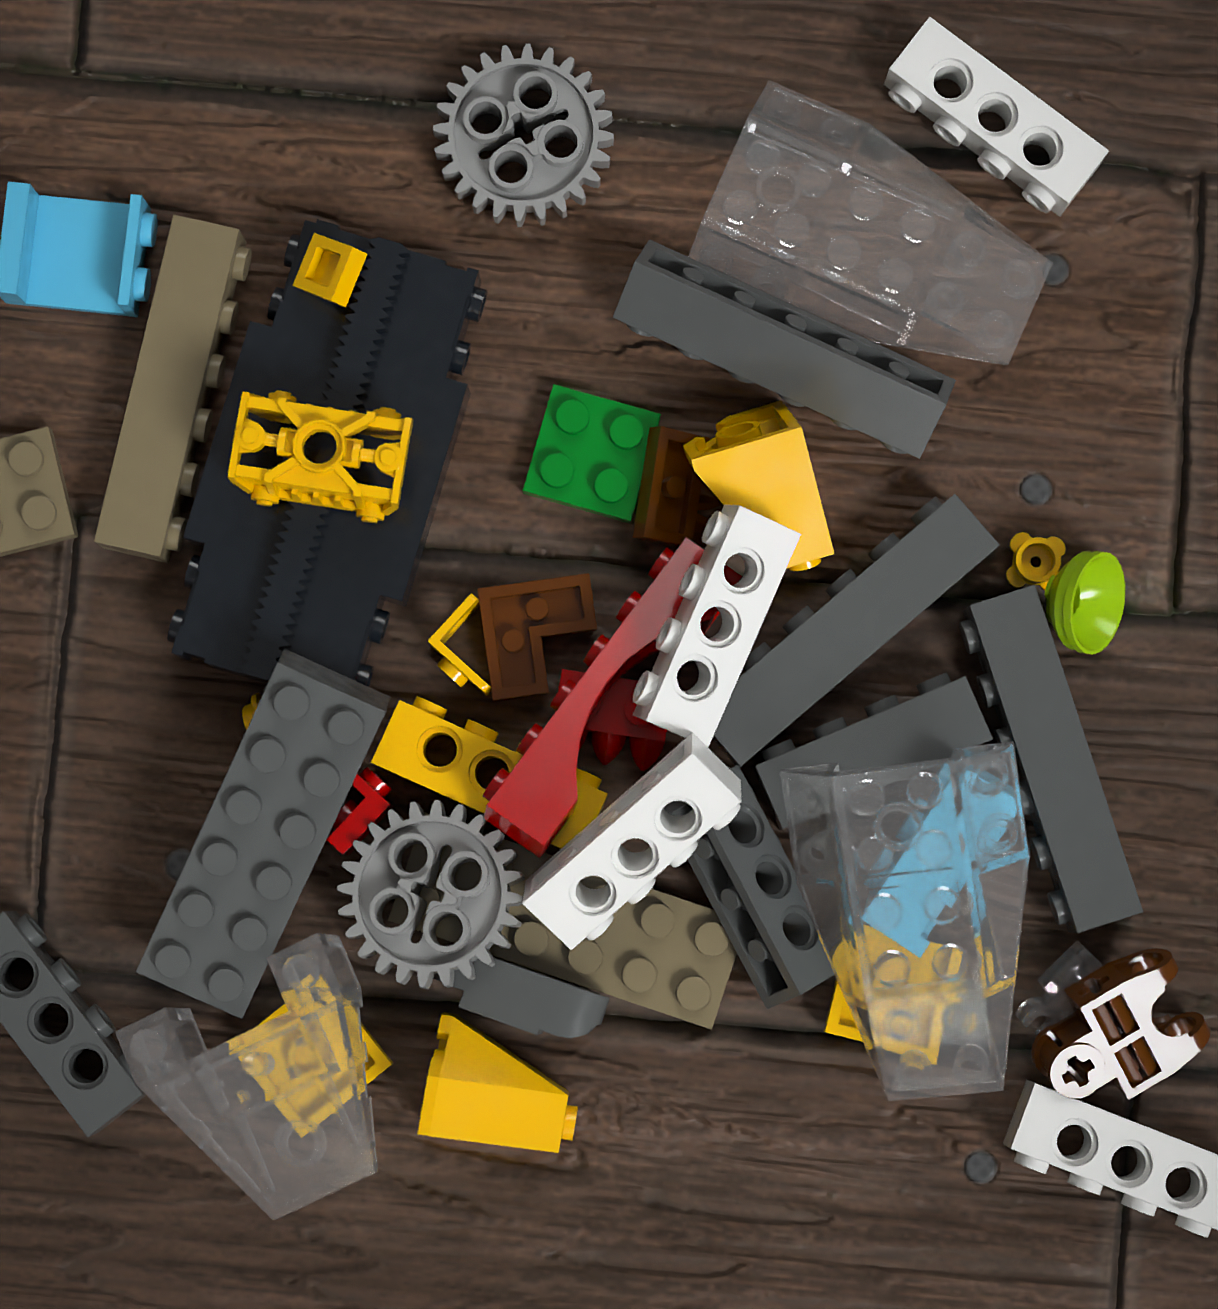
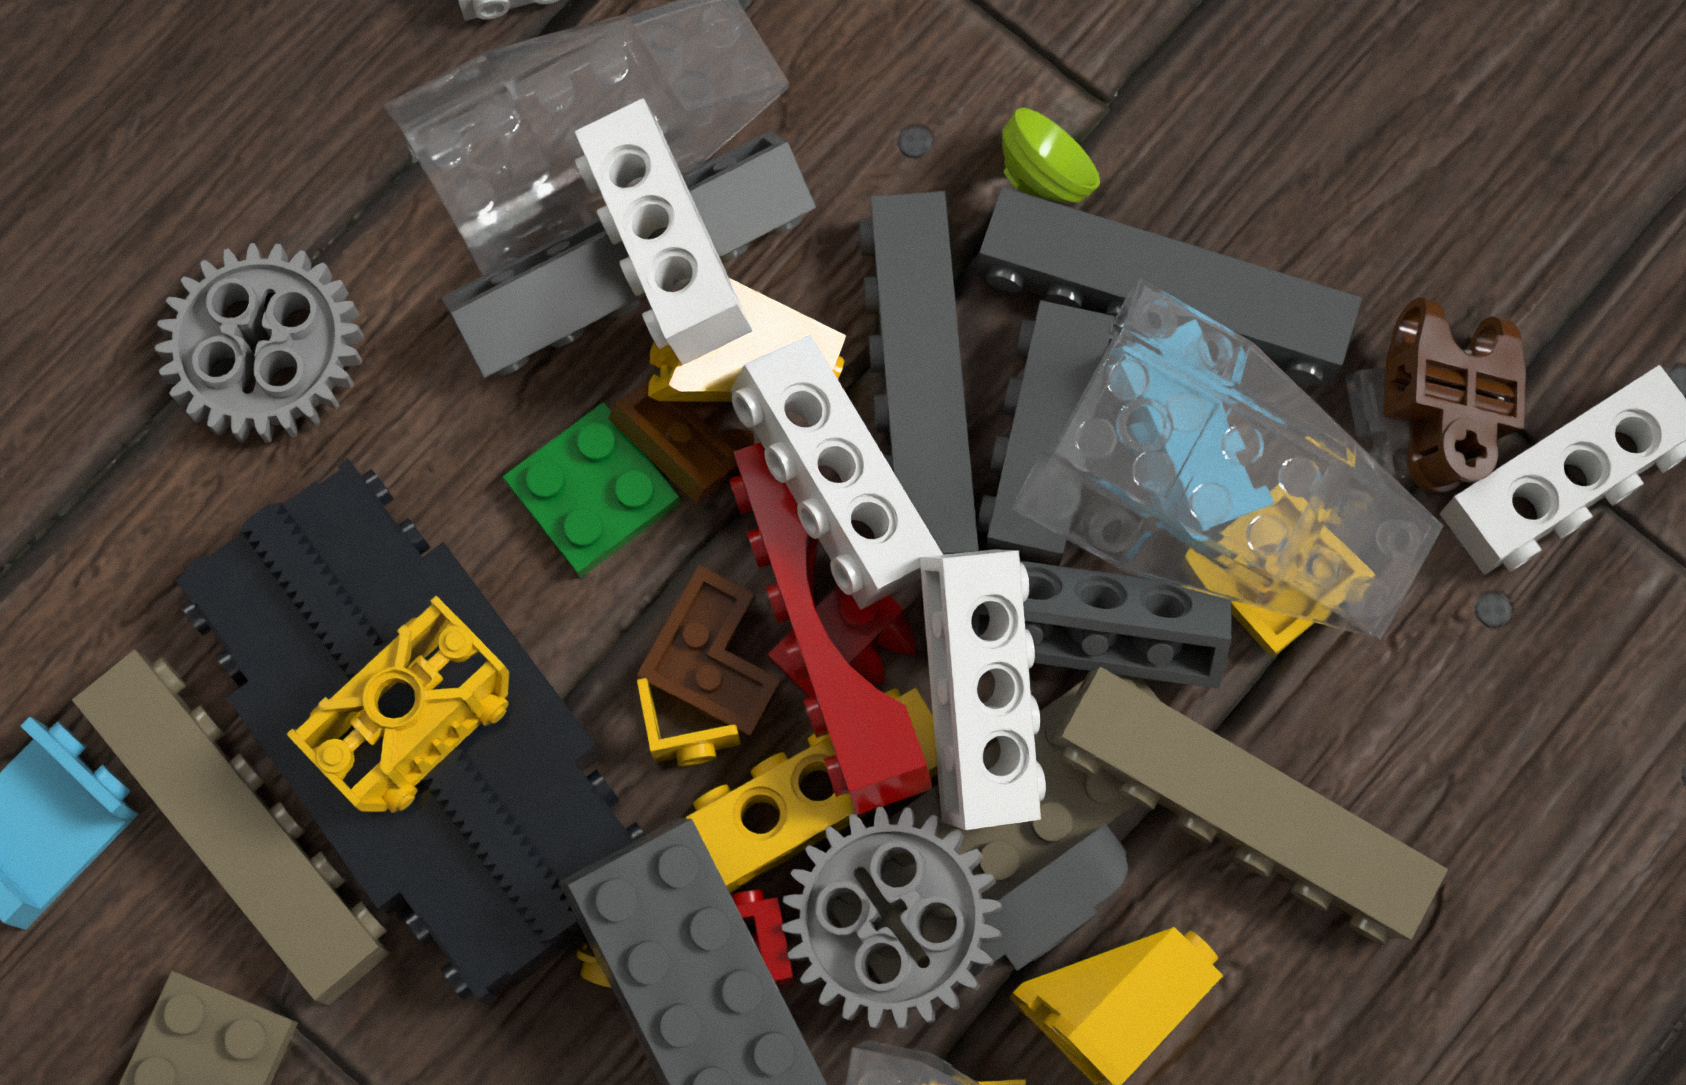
camera: 55 degrees left, 10 degrees down
yellow plate [292,233,367,307] -> none
yellow plate [1006,532,1065,591] -> none
none -> white brick [574,98,753,365]
none -> dark tan brick [1051,666,1448,944]

